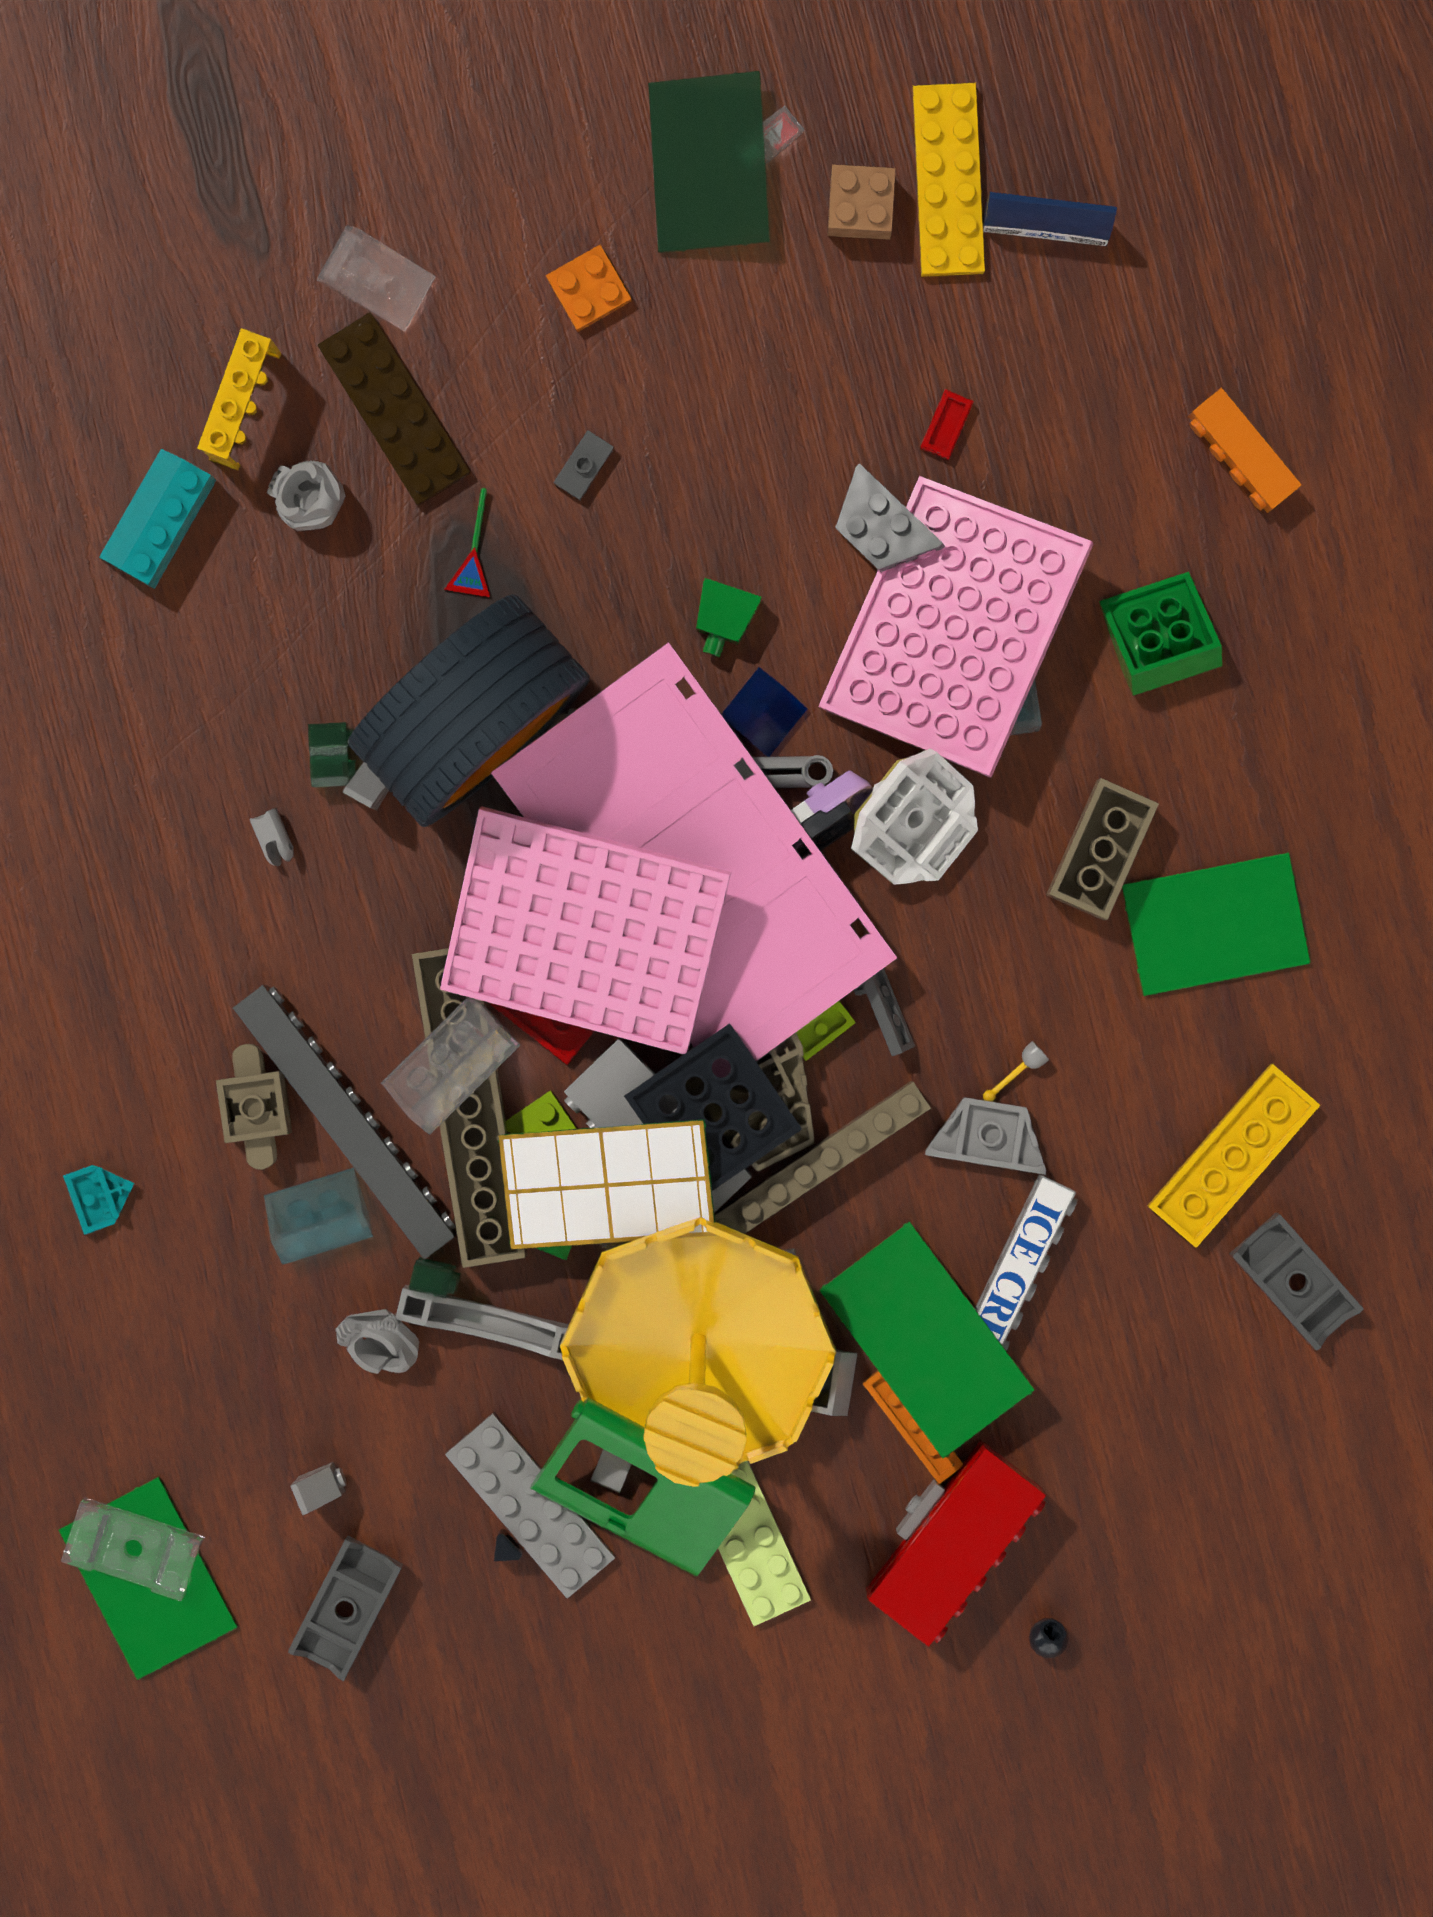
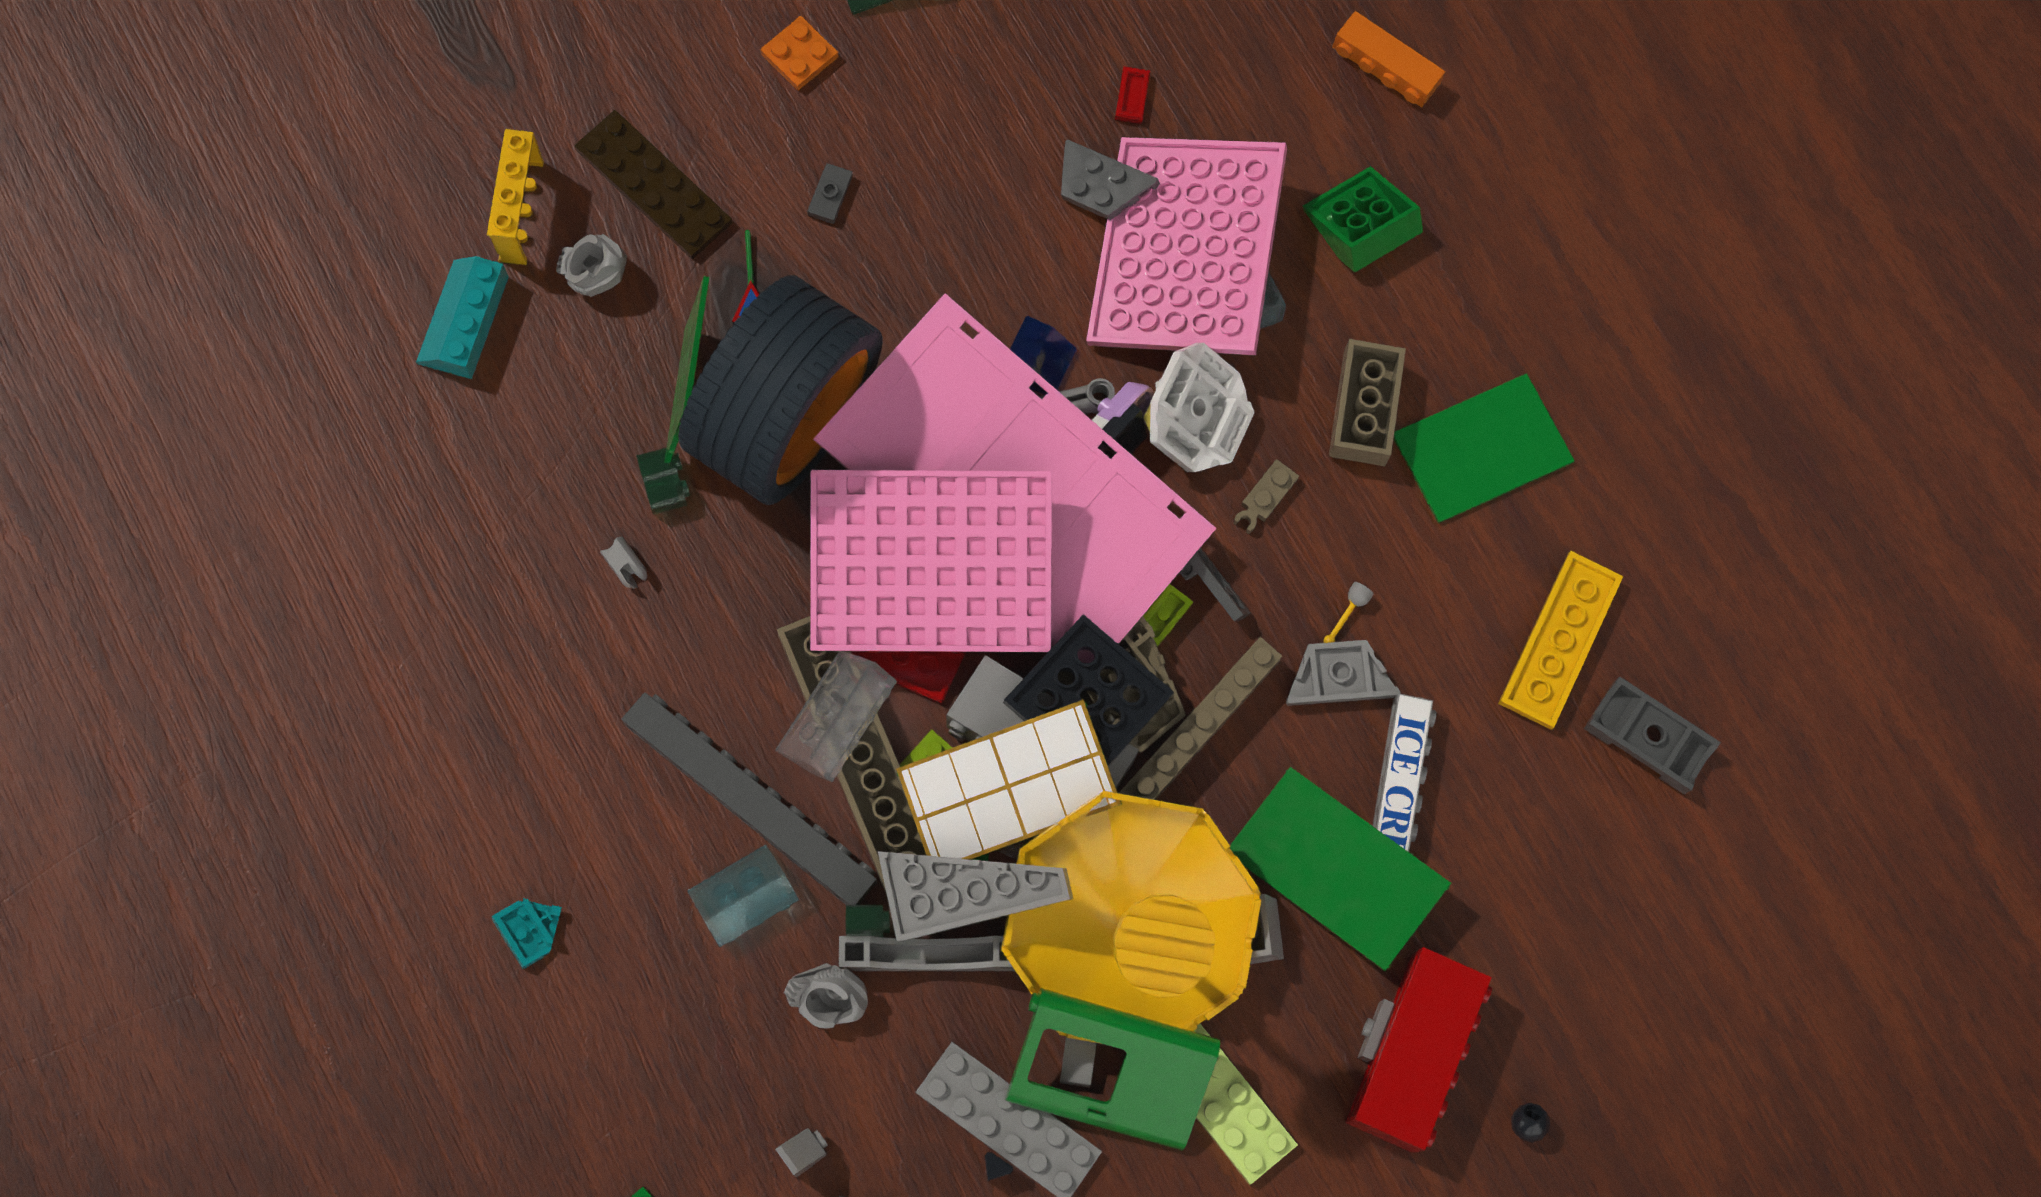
camera: 25 degrees left, 15 degrees down
dark tan brick [216,1044,292,1169] -> none
clear slope [316,225,436,331] -> none
light grey slope [343,763,389,811] -> none
green torso [696,578,762,658] -> none
orange plate [862,1371,964,1484] -> none
none -> green piece [664,276,710,463]
none -> light grey wing [878,851,1073,942]
none -> dark tan plate [1233,459,1299,534]

